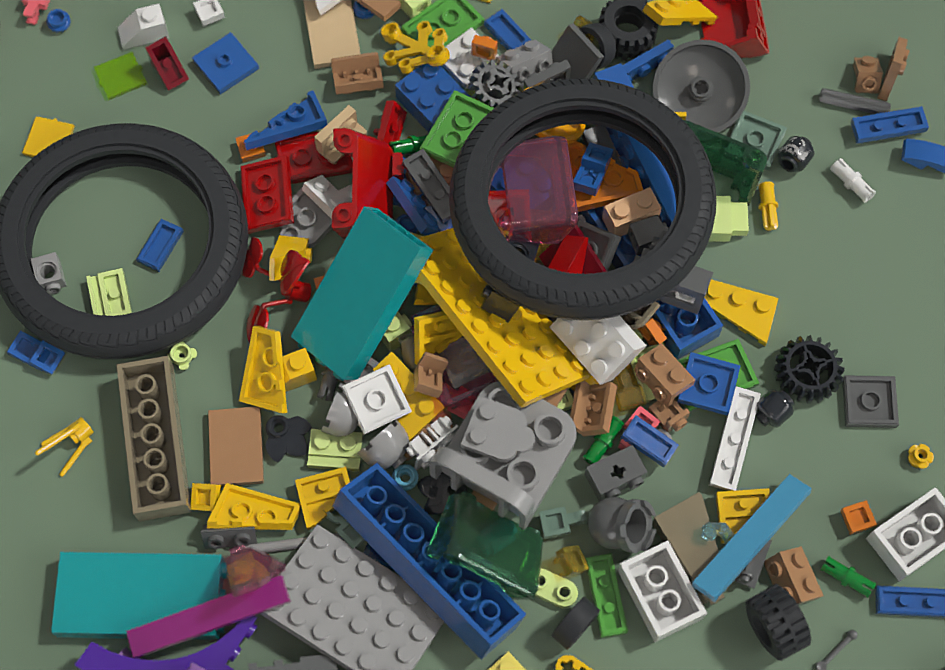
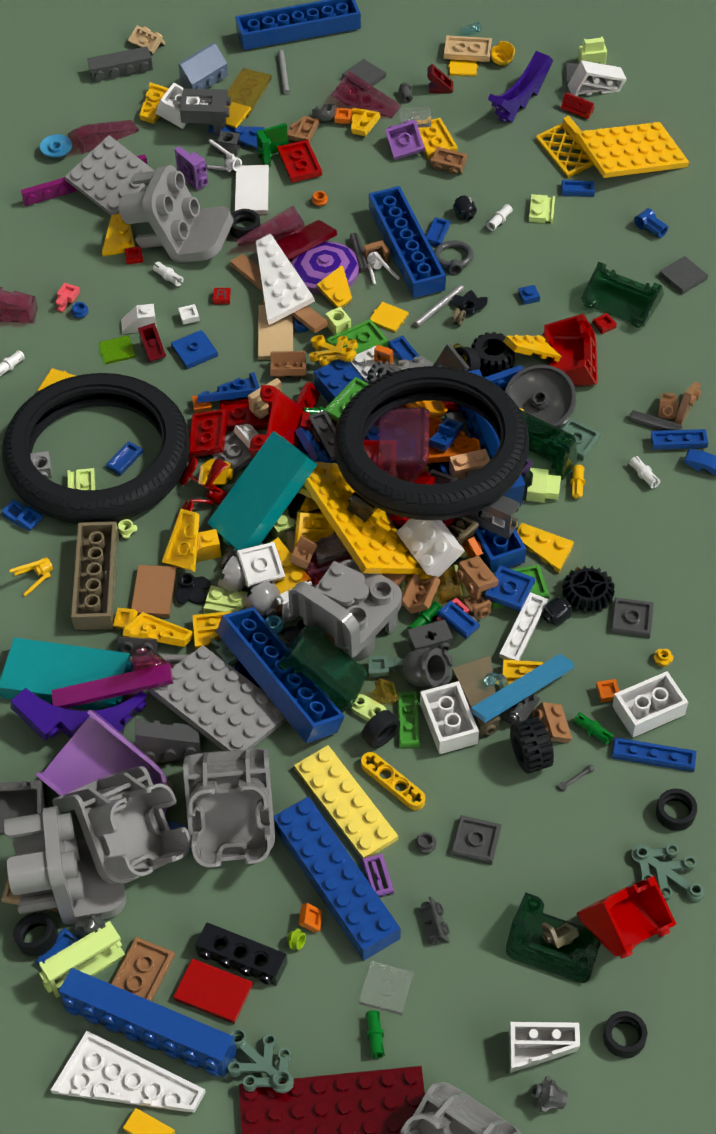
camera: 10 degrees right, 15 degrees down
black head [778,136,815,172] -> none

